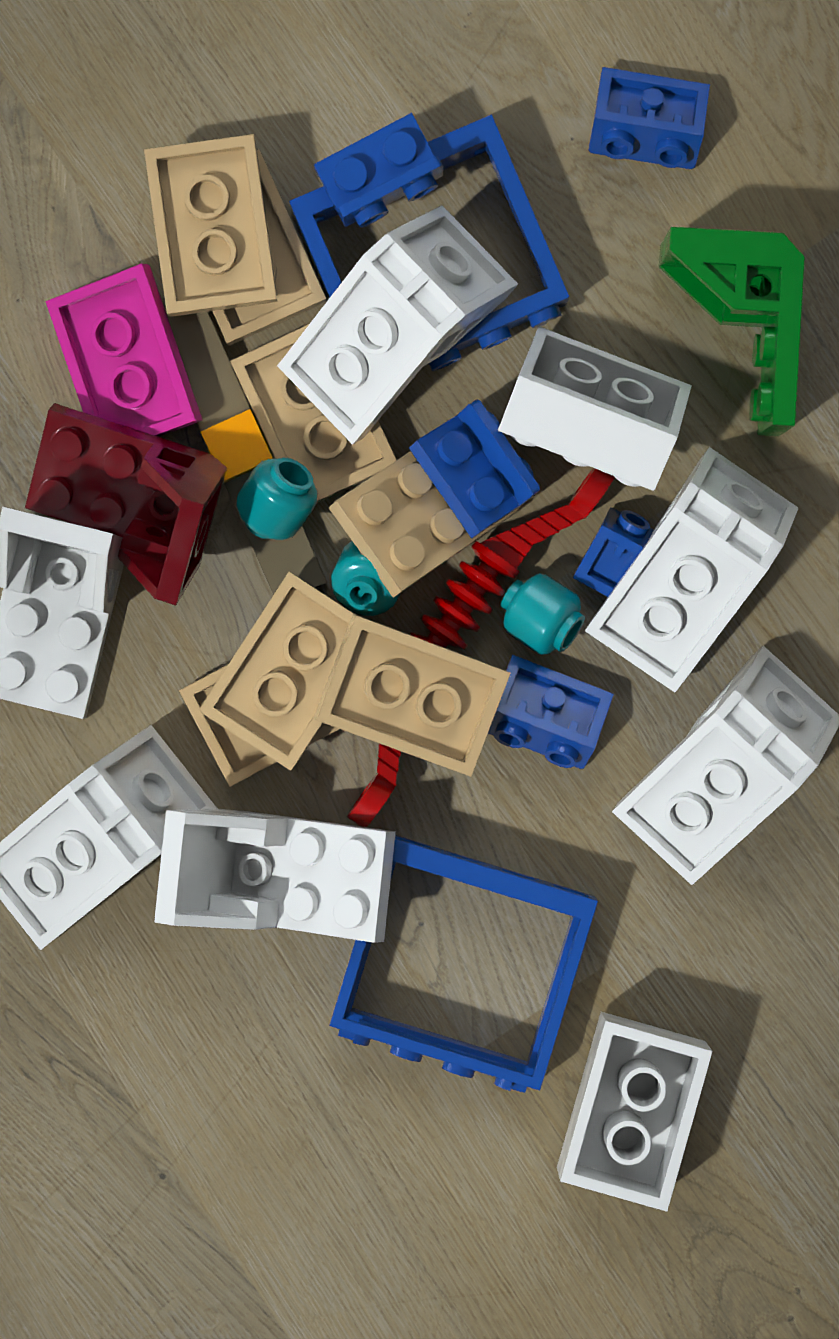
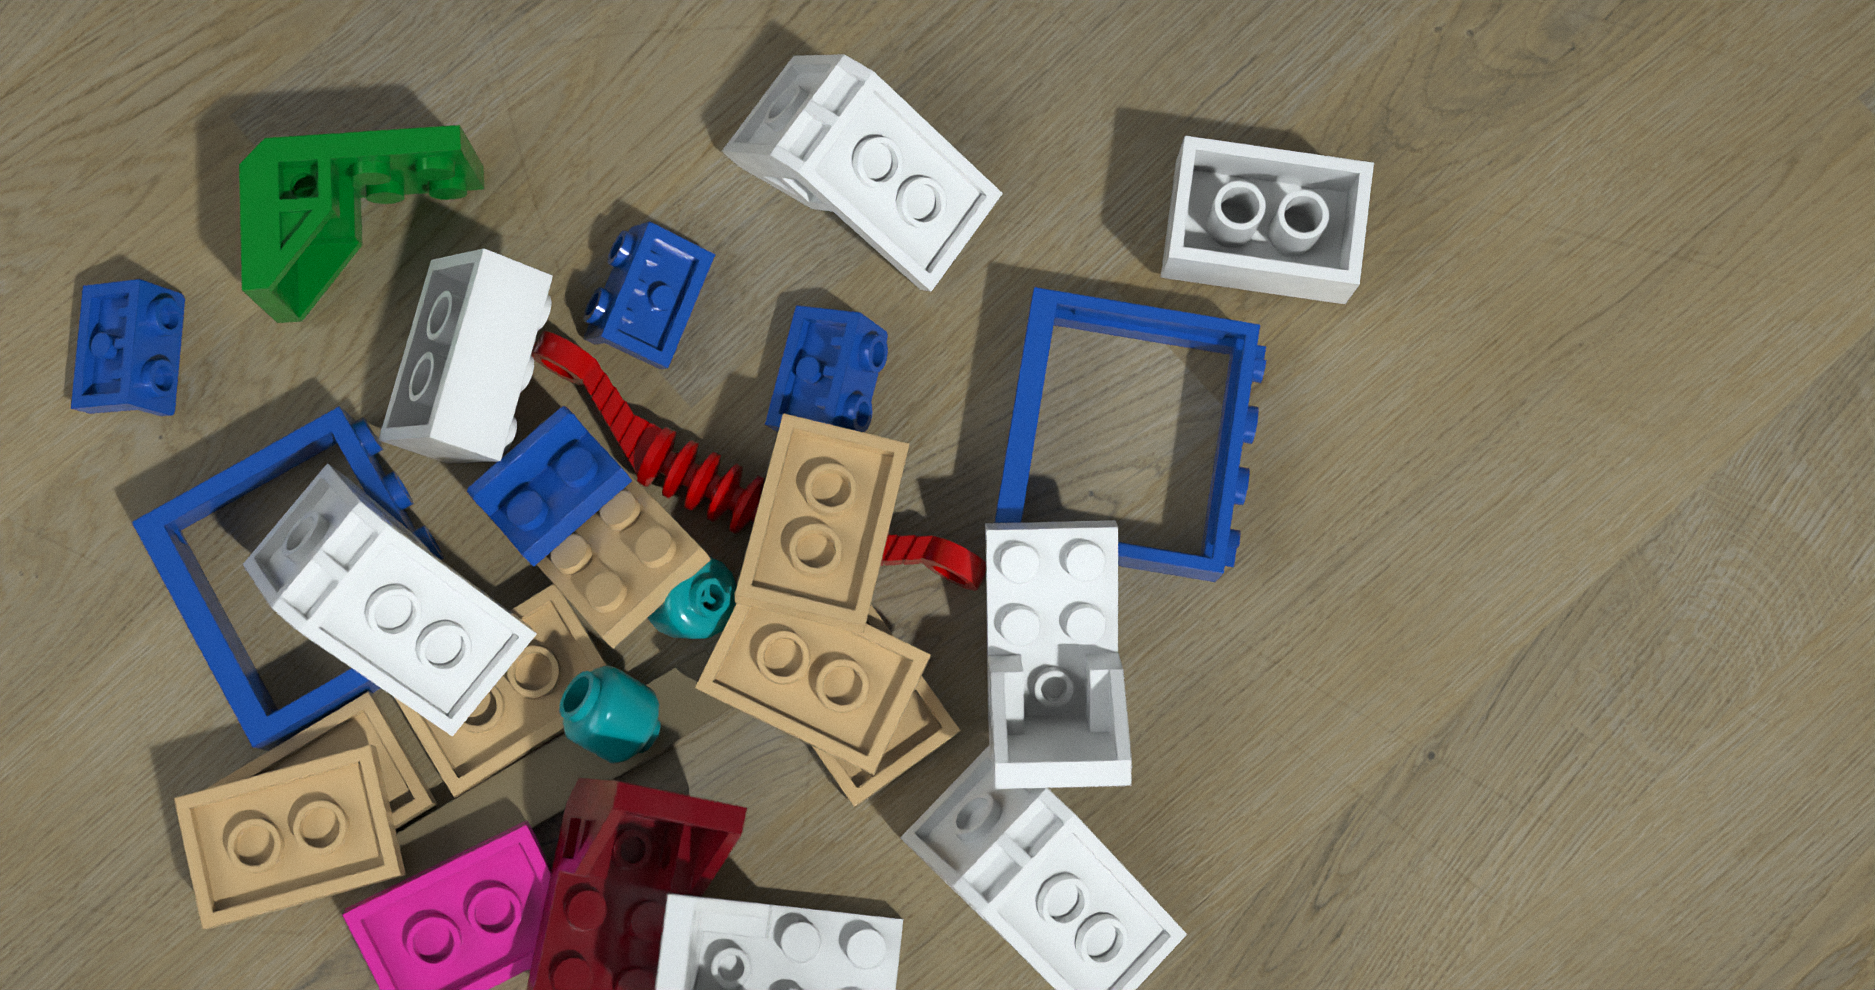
camera: 110 degrees left, 10 degrees down
light orange tile [201,409,273,483] -> none
blue bracket [313,113,443,228] -> none
teal head [501,574,585,655] -> none
white bracket [585,447,798,692] -> none

